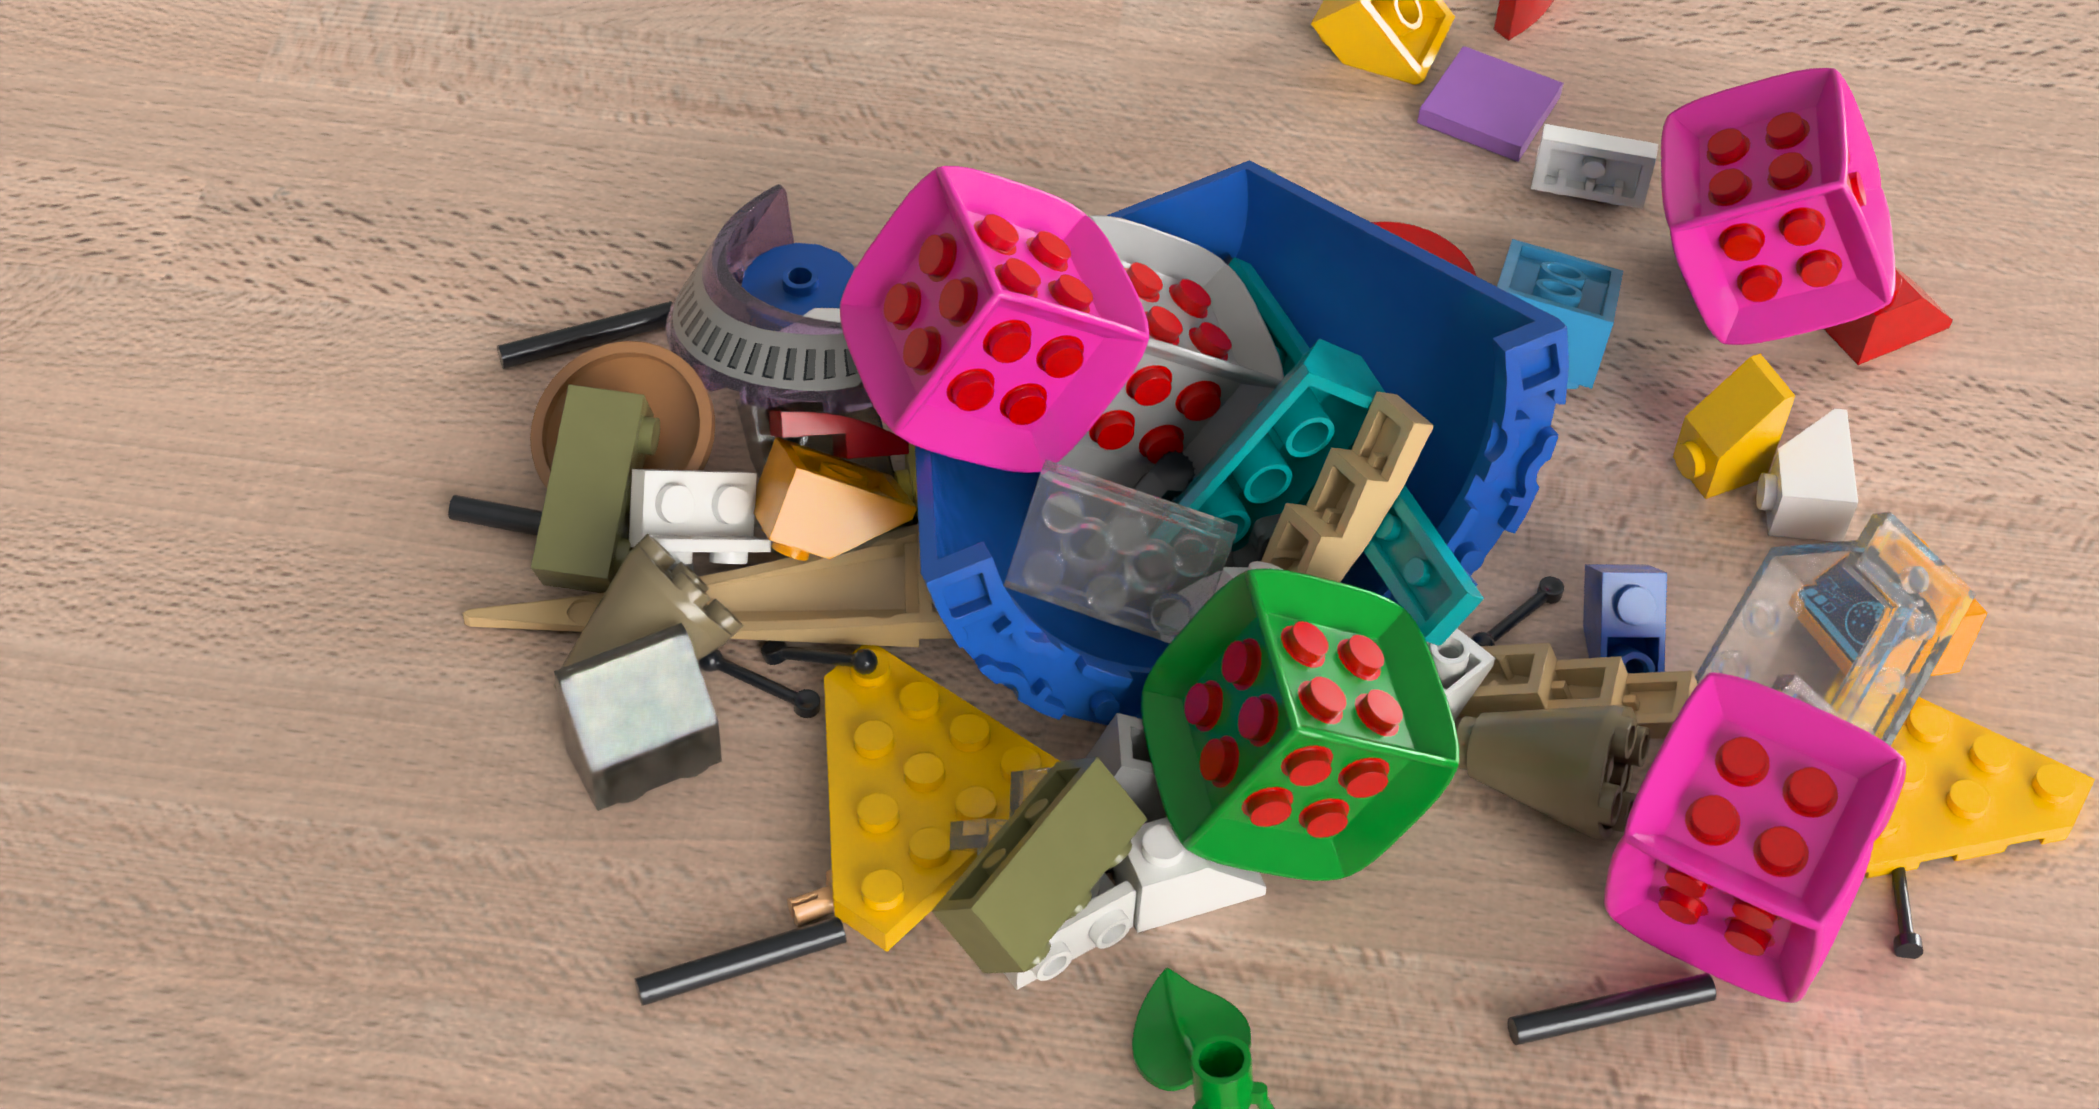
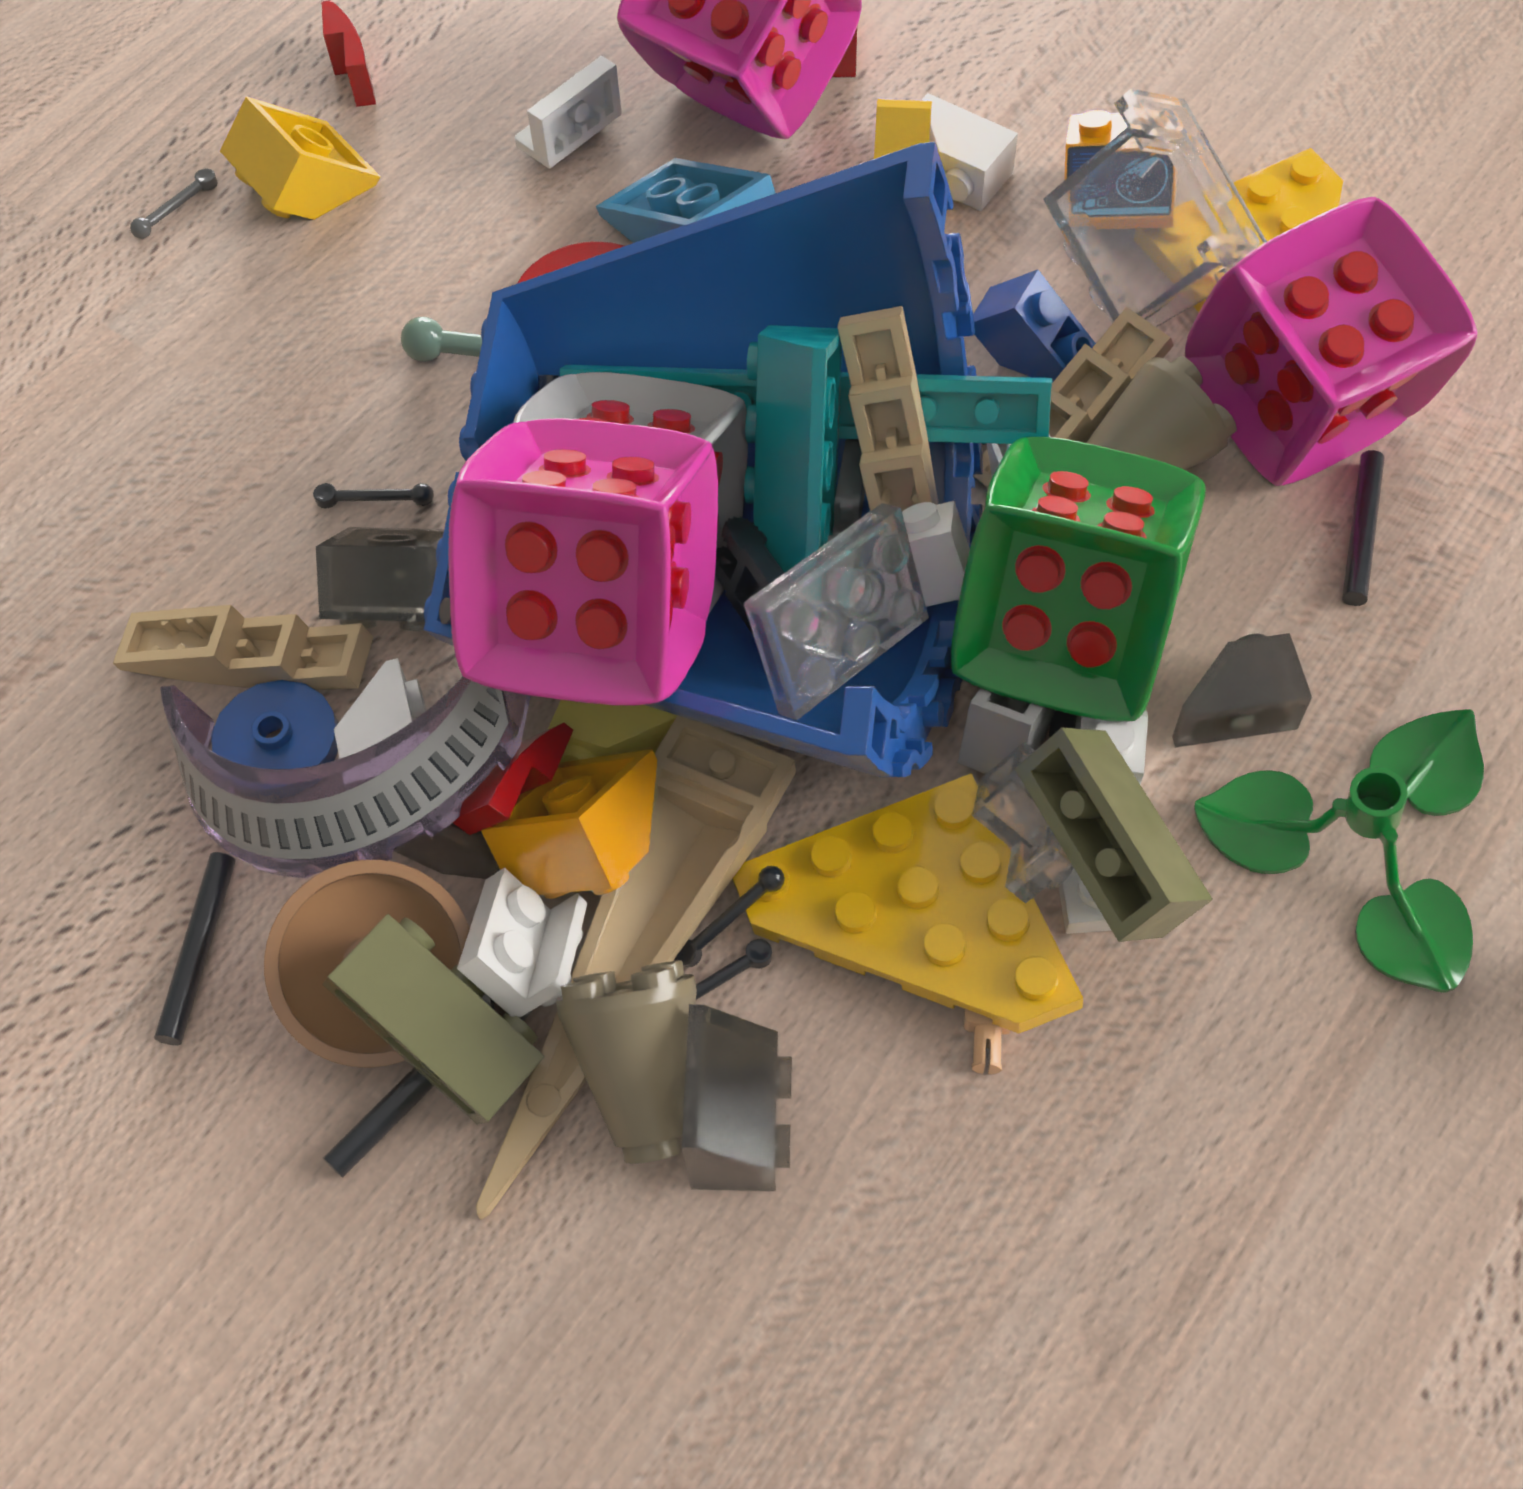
camera: 55 degrees left, 10 degrees up
black bar [634,916,846,1006] -> none
medium lavender tile [1417,46,1564,162] -> none
none -> tan slope [113,604,373,690]
none -> clear smoke slope [1172,633,1312,748]

